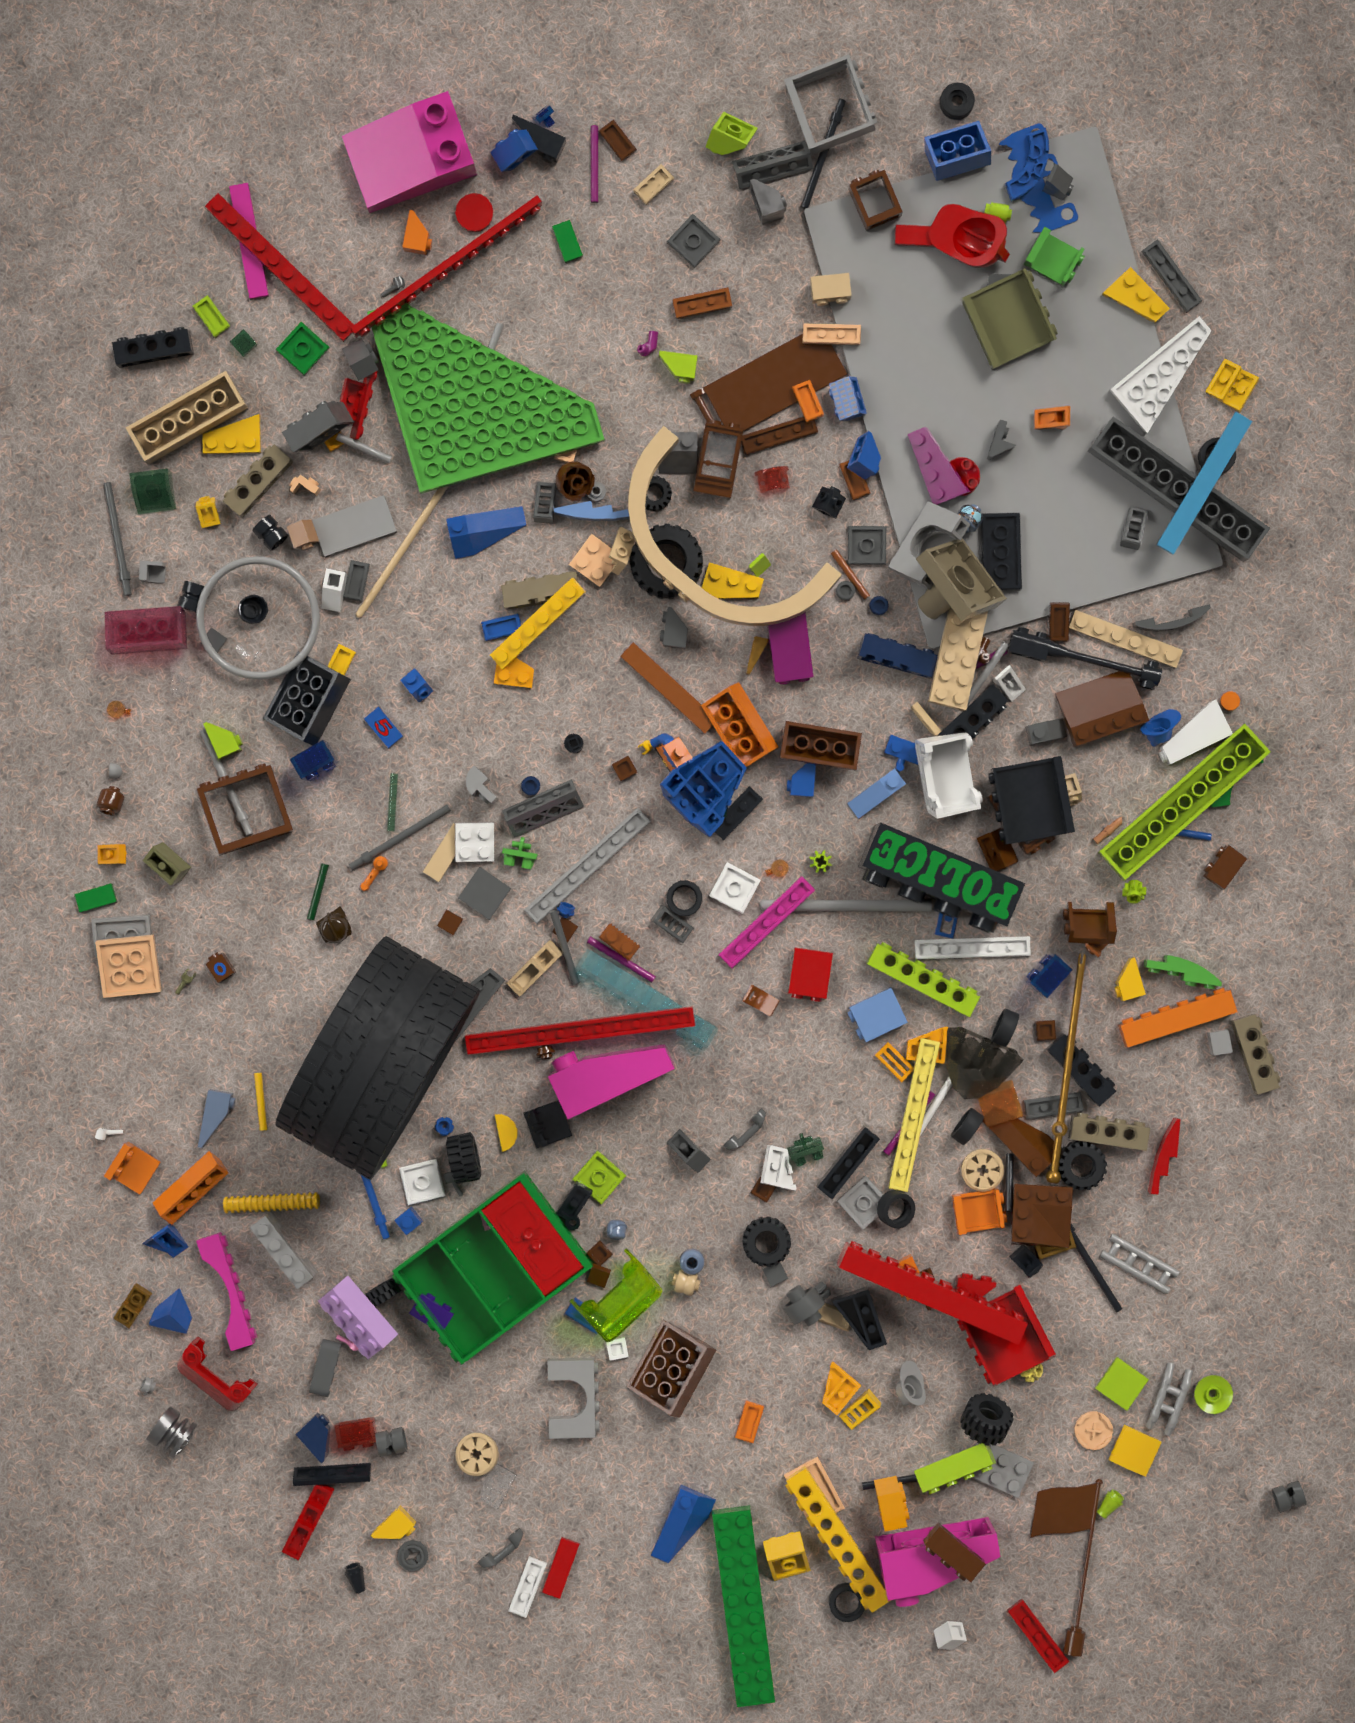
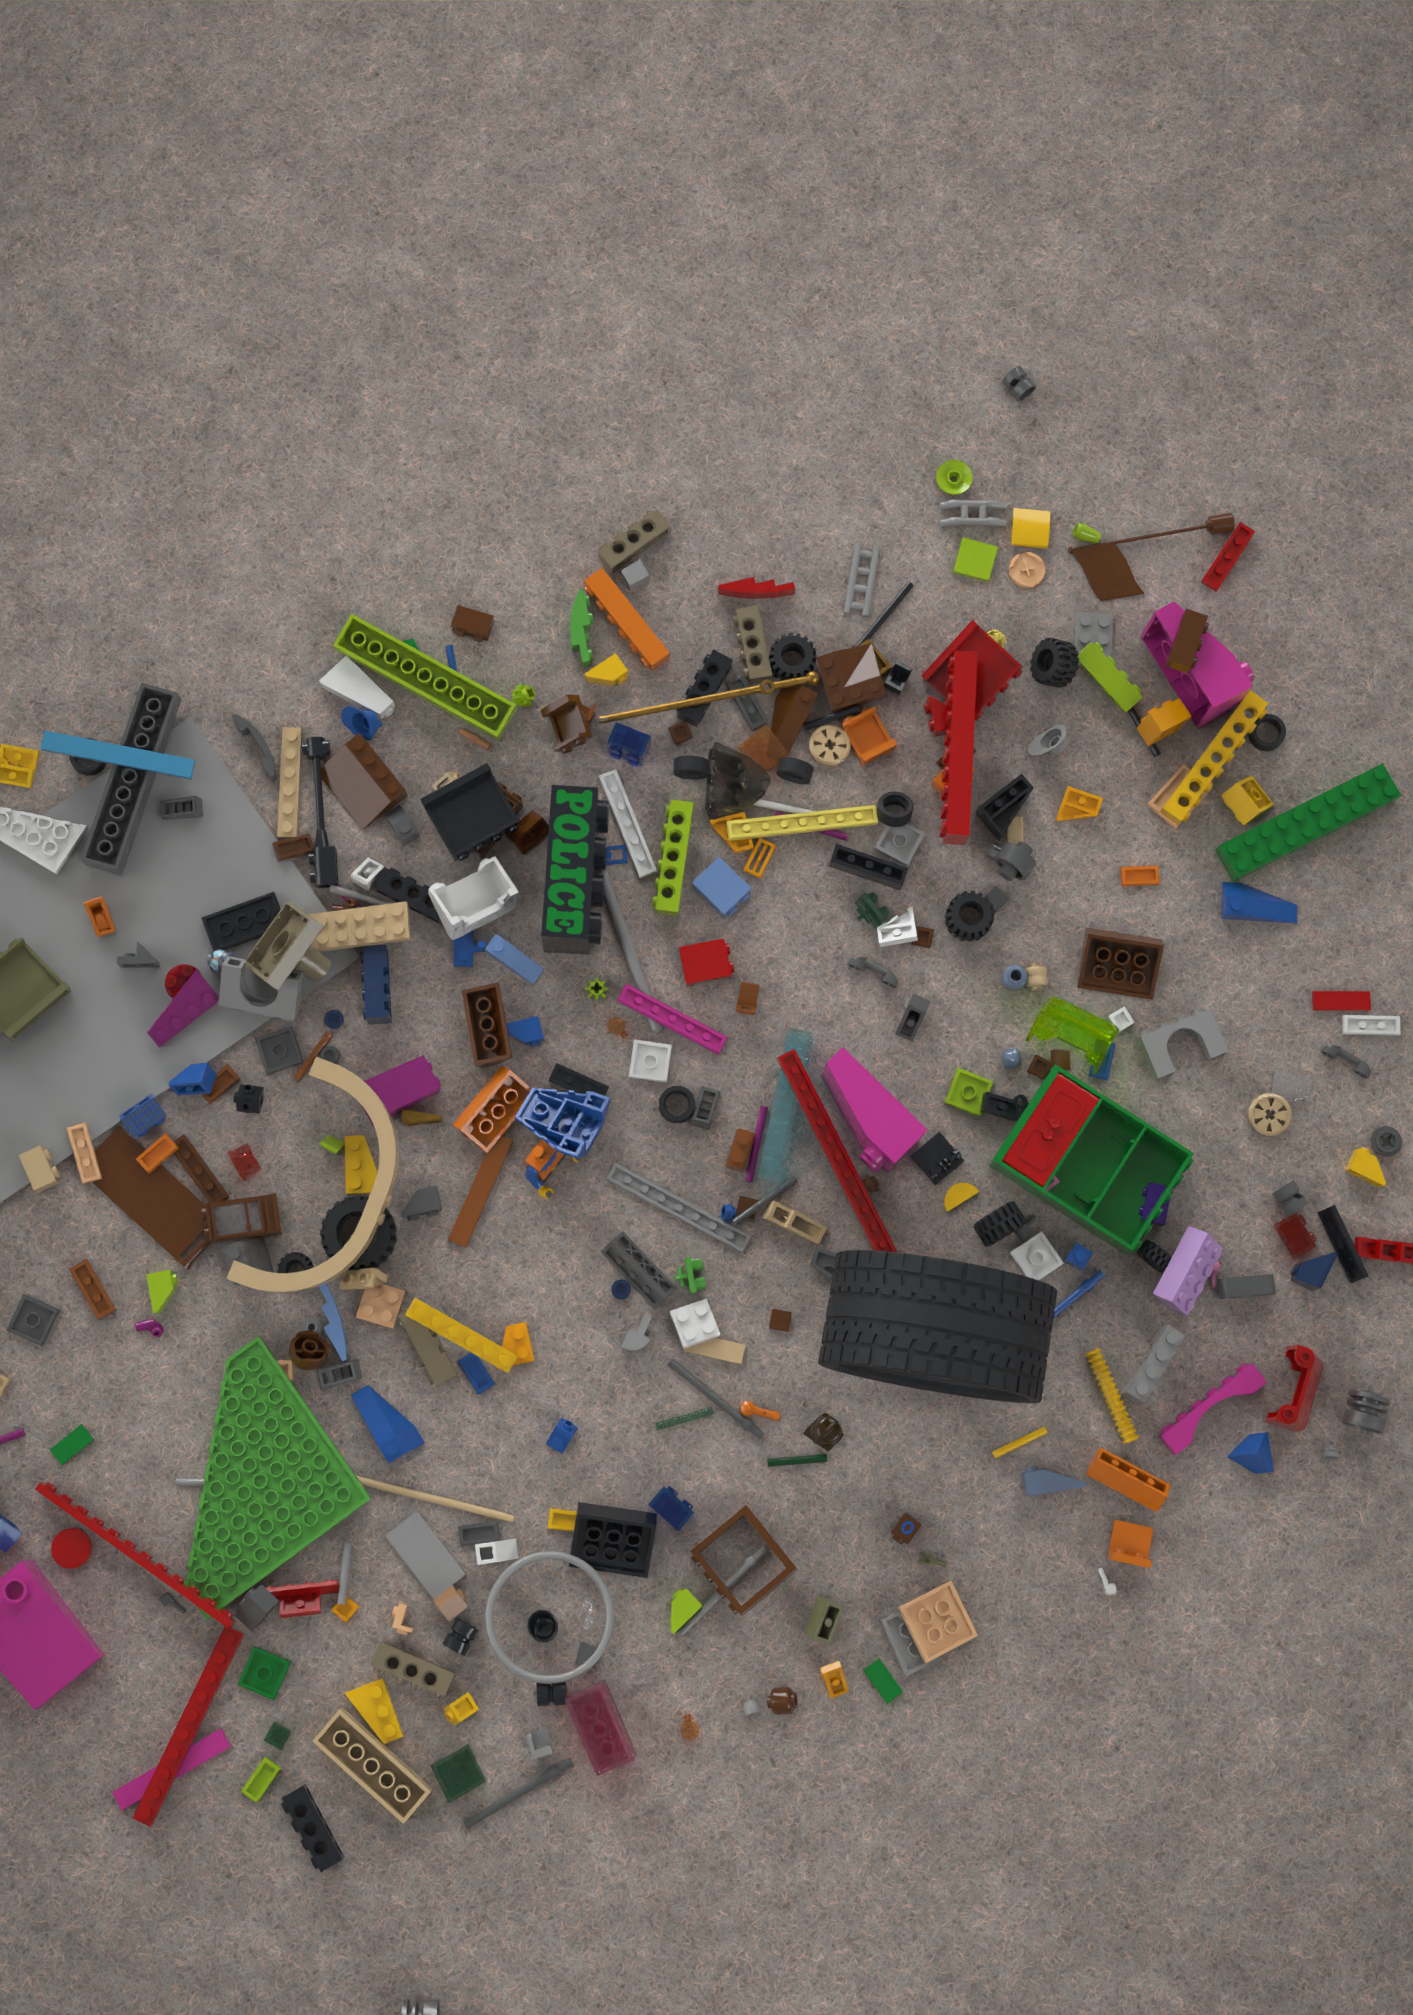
camera: 120 degrees left, 10 degrees down
pearl gold slope [113,1283,152,1328] -> none
blue slope [142,1224,189,1258] -> none
dark grey brick [282,401,354,453] -> none
blue tile [364,707,403,748] -> none
orange slope [402,210,433,255] -> none
blue plate [435,1117,454,1136] -> none
dark grey tile [458,867,511,920] -> none
black wheel [564,733,584,754] -> none
reddish brown plate [612,756,638,781] -> none
yellow slope [839,1389,881,1430] -> none
tan tile [911,702,942,736] -> none
white panel [934,1621,967,1650] -> none
orange tile [1220,691,1240,711] -> none

